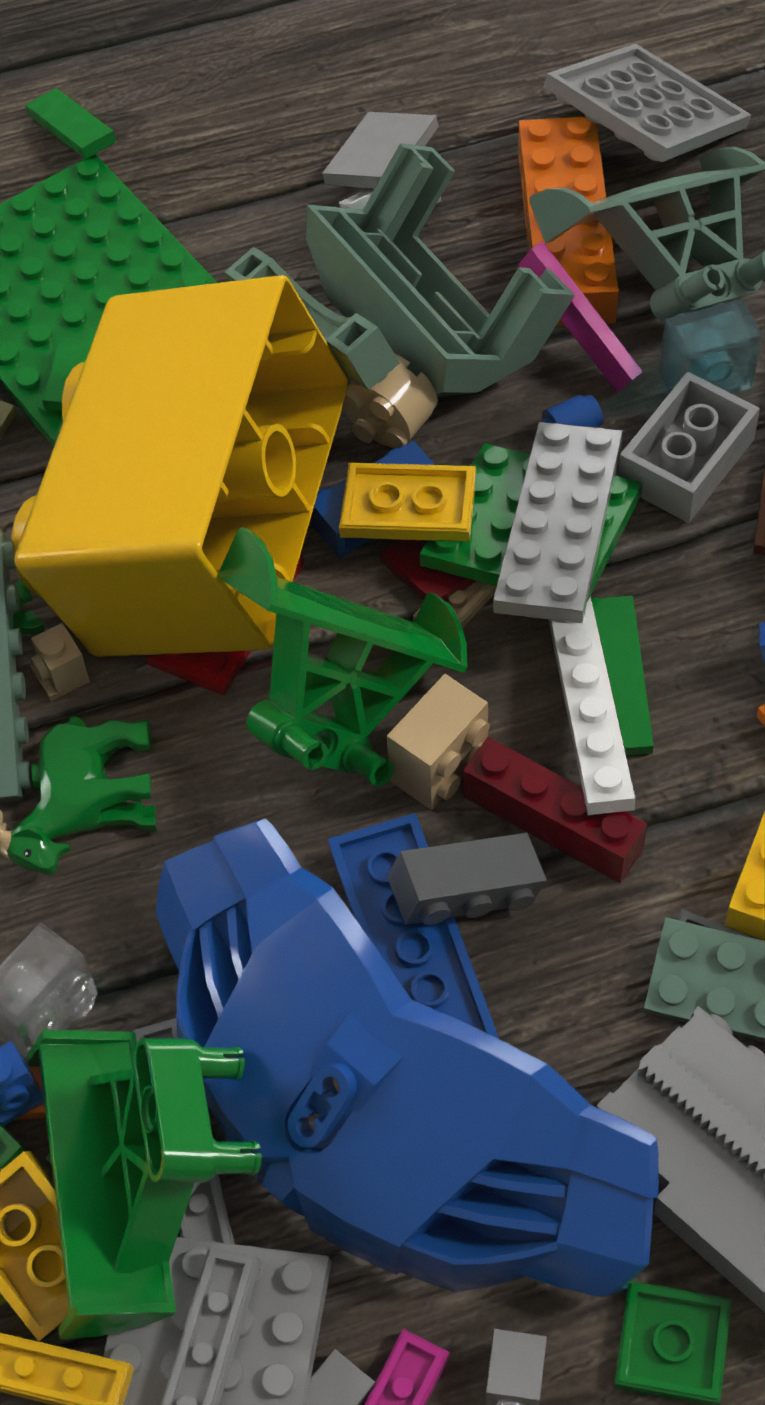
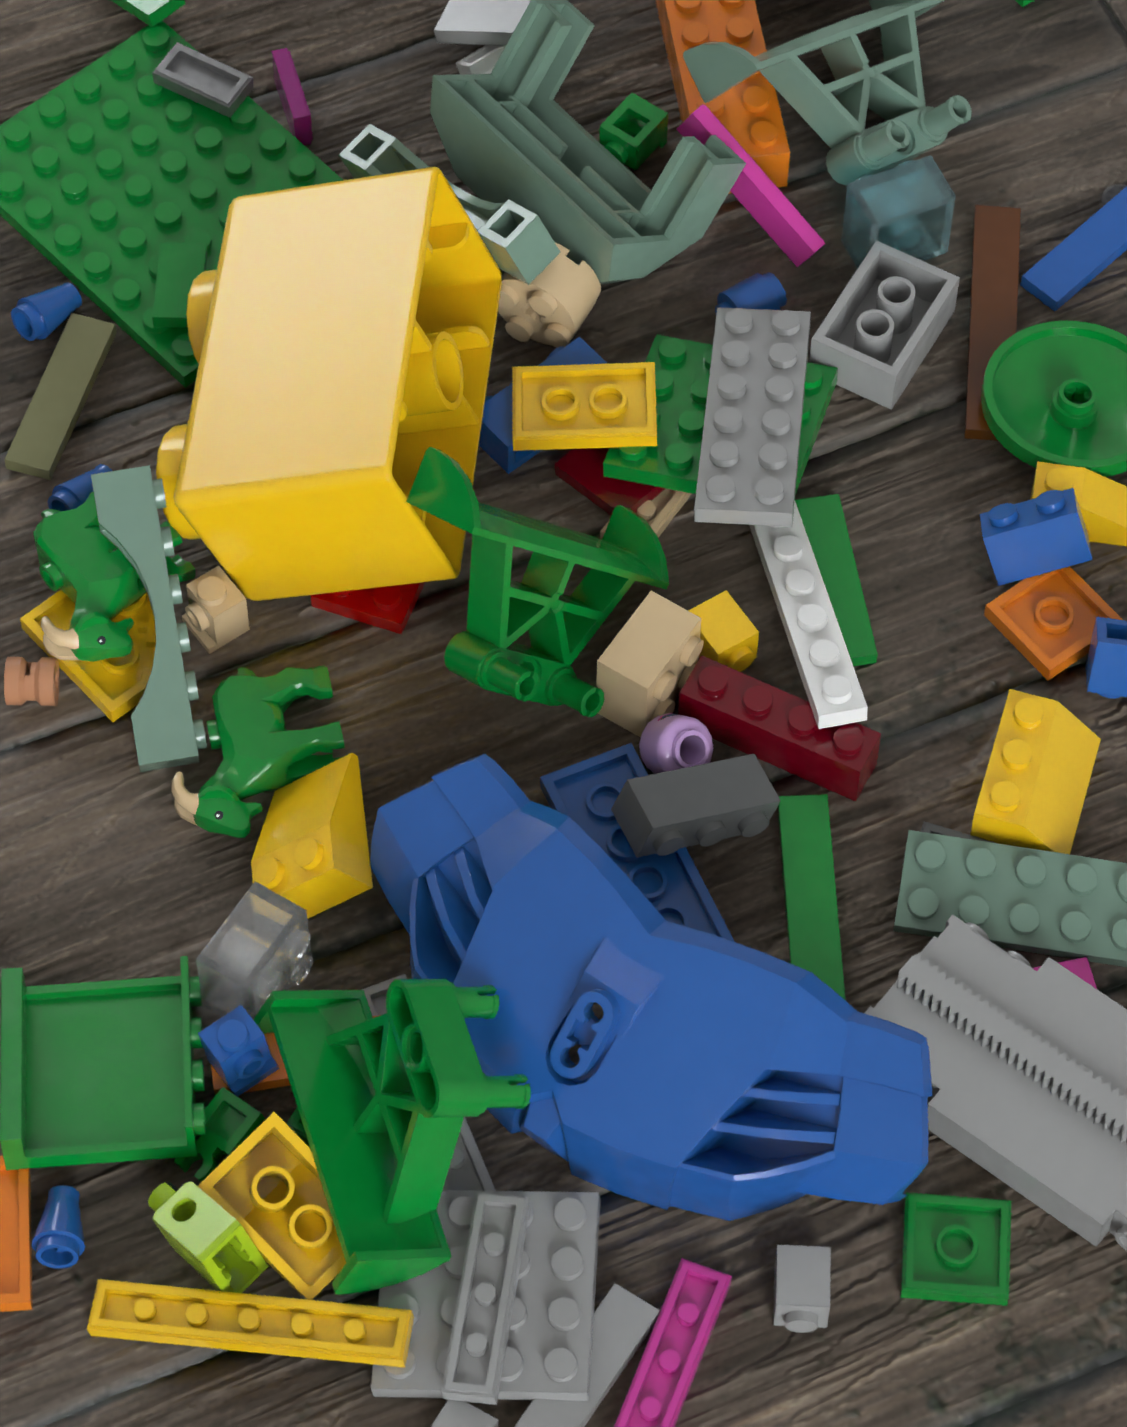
camera: 10 degrees left, 0 degrees up
none -> flat silver tile [153,42,254,118]
none -> yellow slope [251,753,373,925]
none -> magenta tile [272,48,313,146]
none -> green brick [599,92,668,171]
none -> lavender head [639,713,713,774]
none -> yellow brick [688,590,759,672]
none -> green tile [777,794,846,1001]

